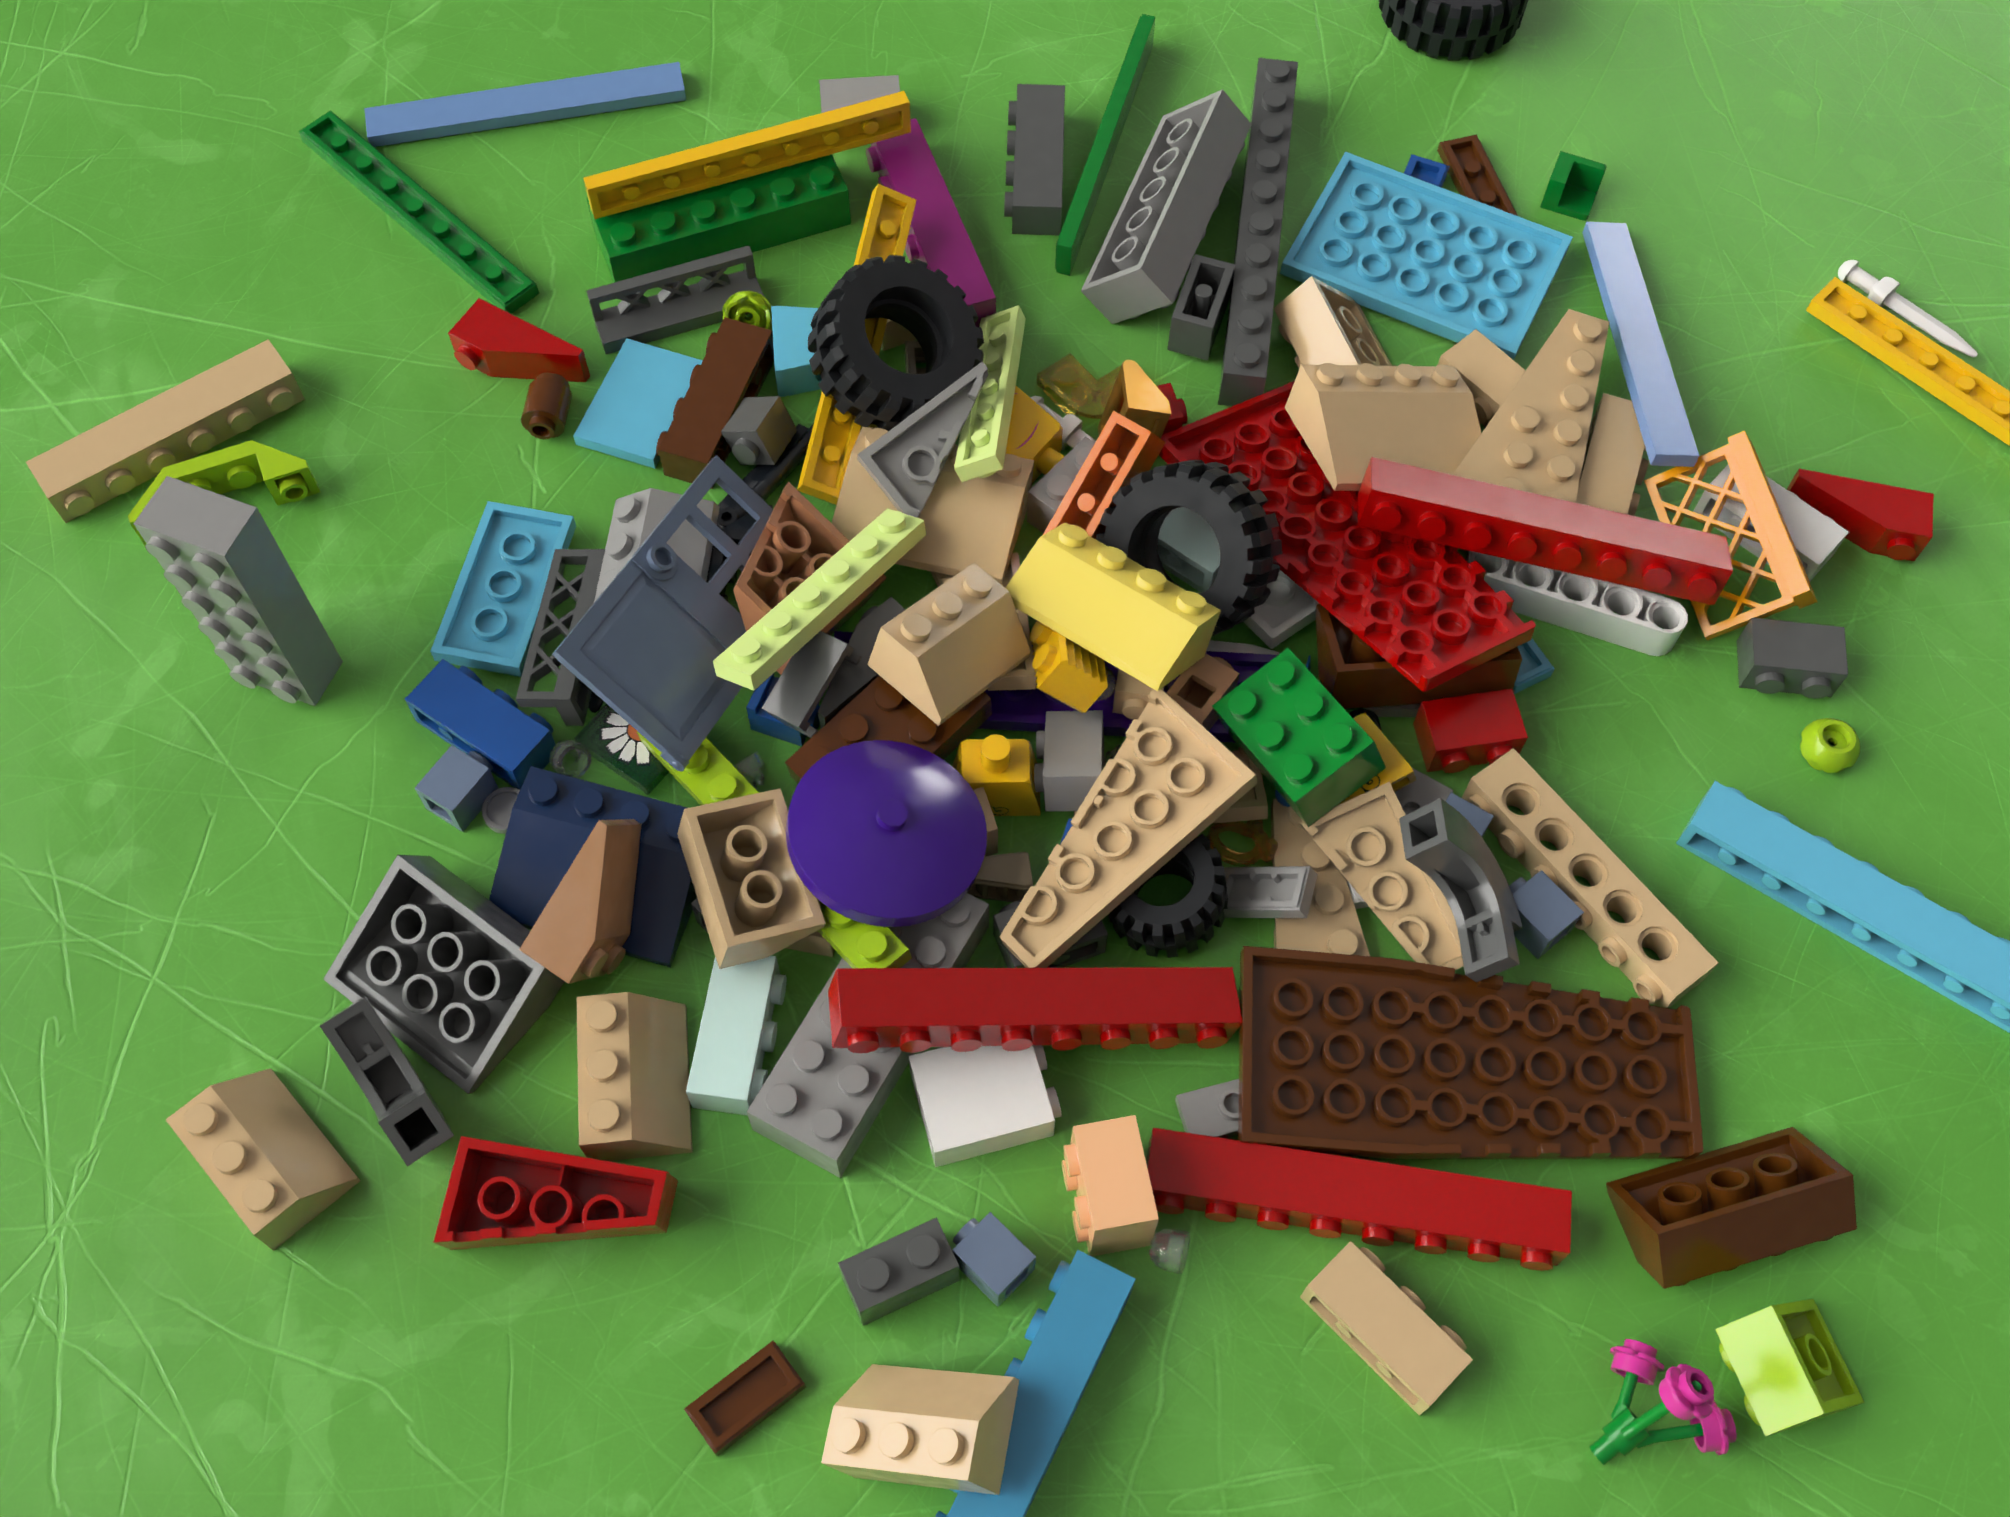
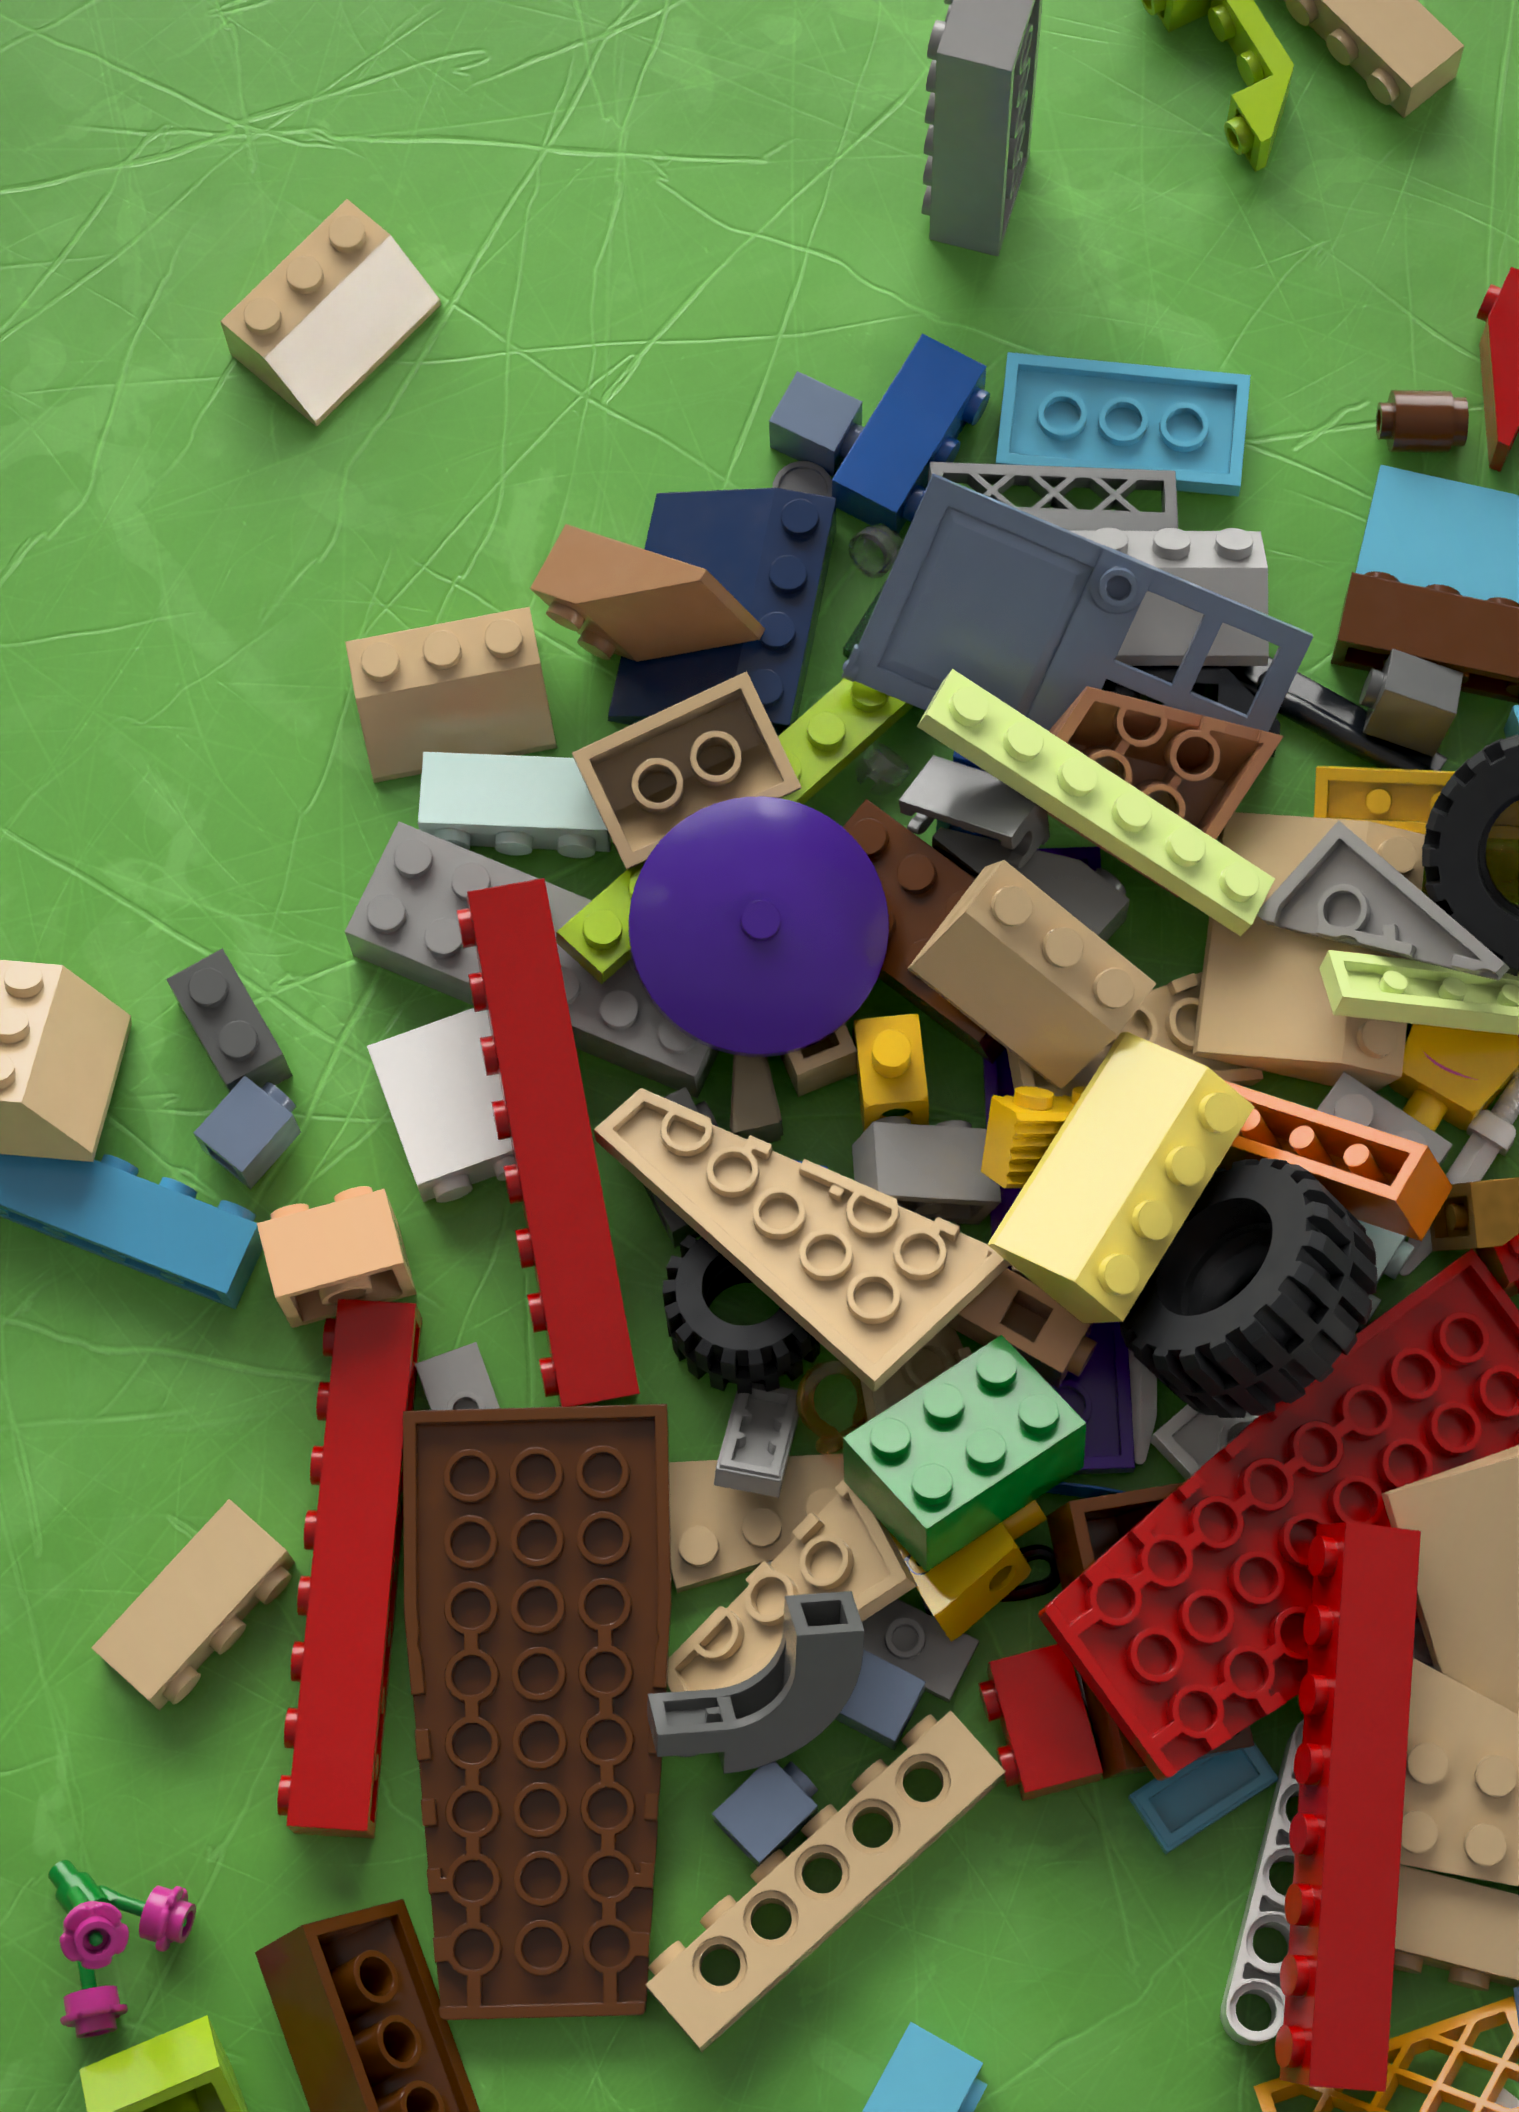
camera: 90 degrees right, 10 degrees up
dark grey arch [320,996,454,1166] -> none
dark grey slope [323,855,565,1094] -> none
red wedge [433,1136,678,1250] -> none
reddish brown tile [684,1340,806,1456] -> none
clear hinge [1149,1228,1190,1274] -> none

